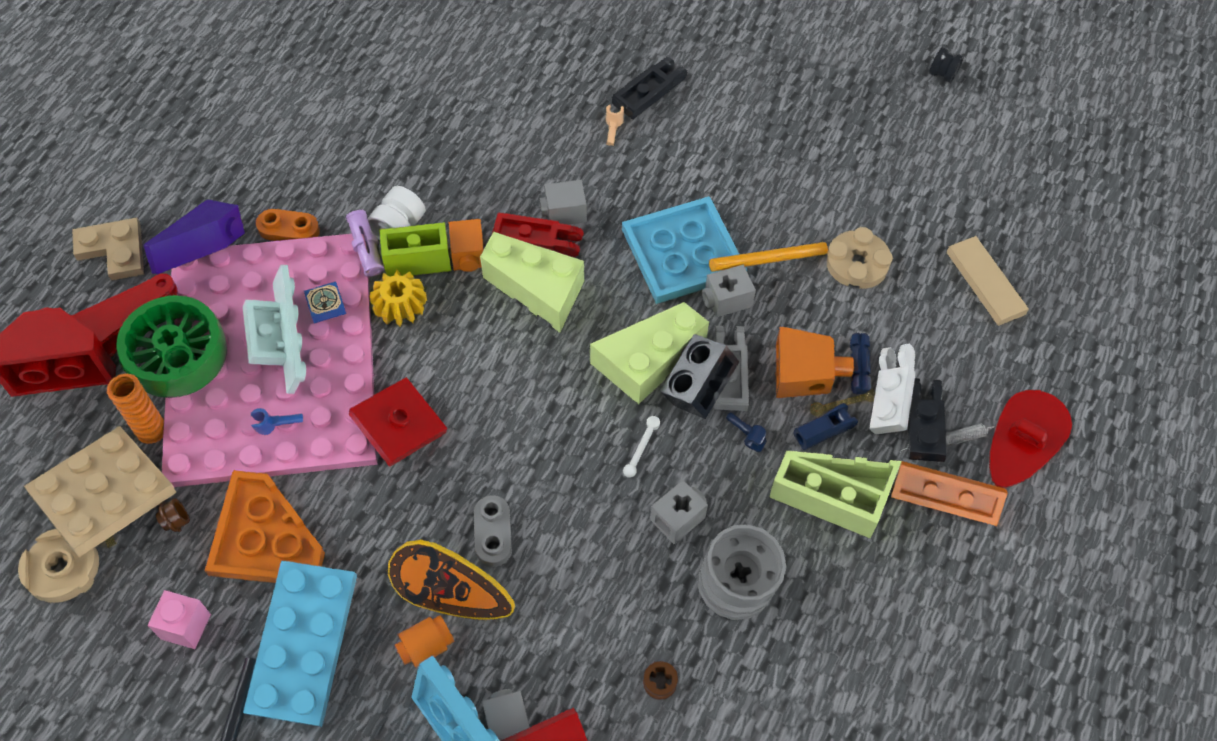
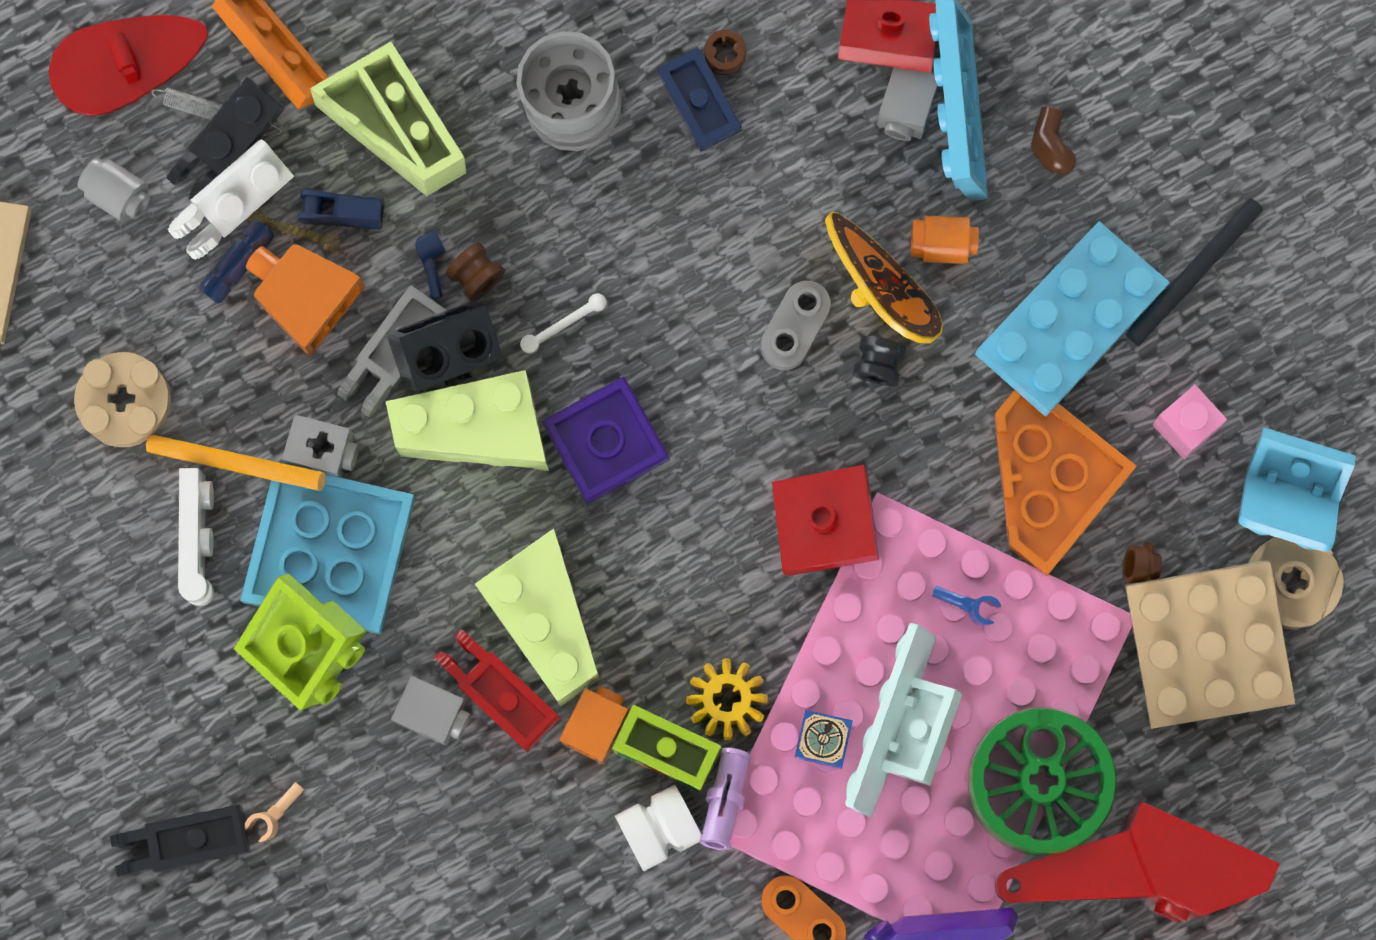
camera: 140 degrees left, 20 degrees up
orange piece [107,374,164,444] -> none
light grey brick [650,480,708,544] -> none
none -> light grey brick [78,157,150,223]
none -> white plate [178,468,214,606]
none -> lime plate [234,573,367,711]
none -> reddish brown wheel [446,242,505,302]
none -> dark purple plate [541,376,670,505]
none -> dark blue plate [657,47,742,152]
none -> black wheel [852,336,906,386]
none -> medium azure bracket [1238,427,1356,552]

